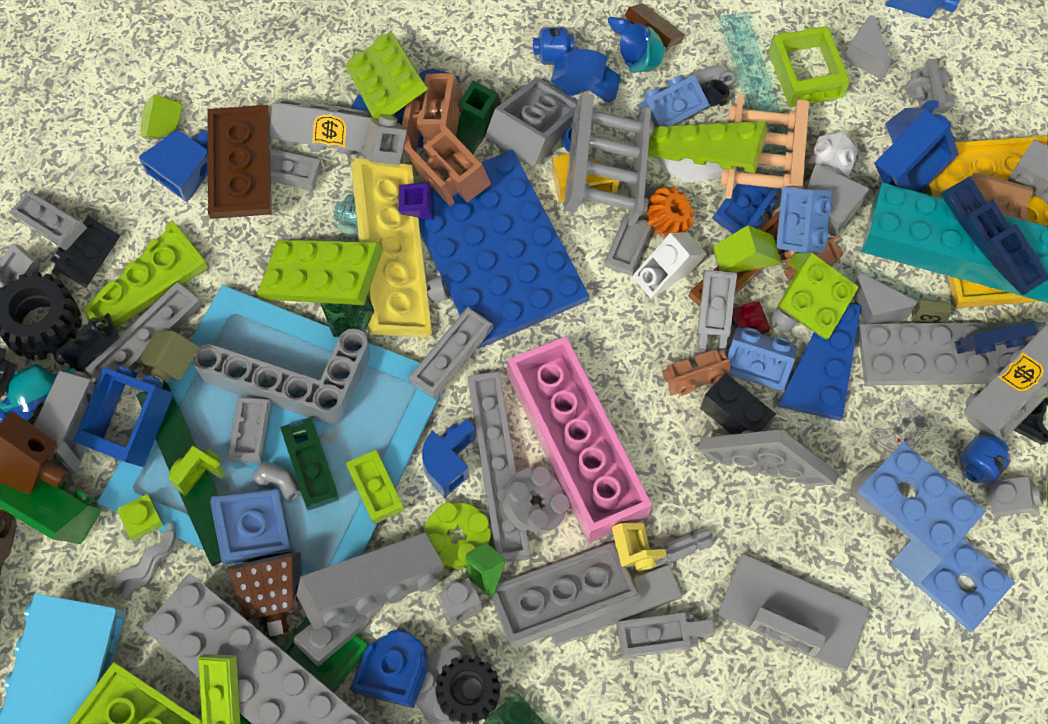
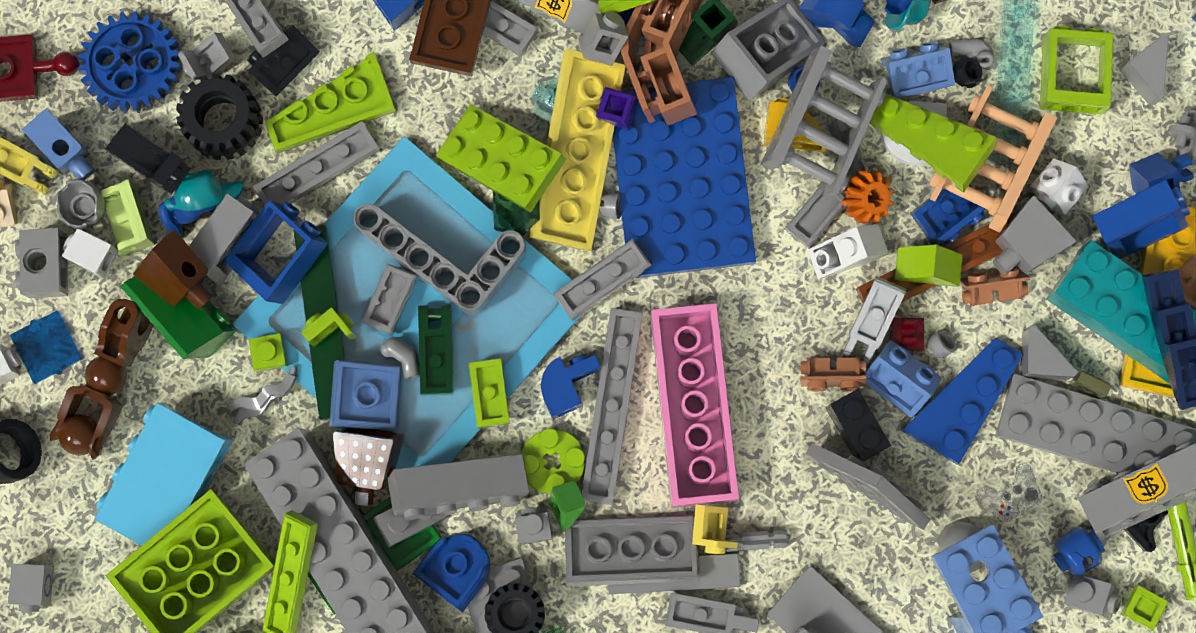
camera: 20 degrees right, 15 degrees up
black hinge [54,313,120,372] -> none
olive brick [137,330,200,384] -> none
light grey plate [503,466,570,535] -> none
medium blue bracket [776,186,832,253] -> none
lime bracket [778,252,859,339] -> none
dark blue plate [954,322,1037,355] -> none

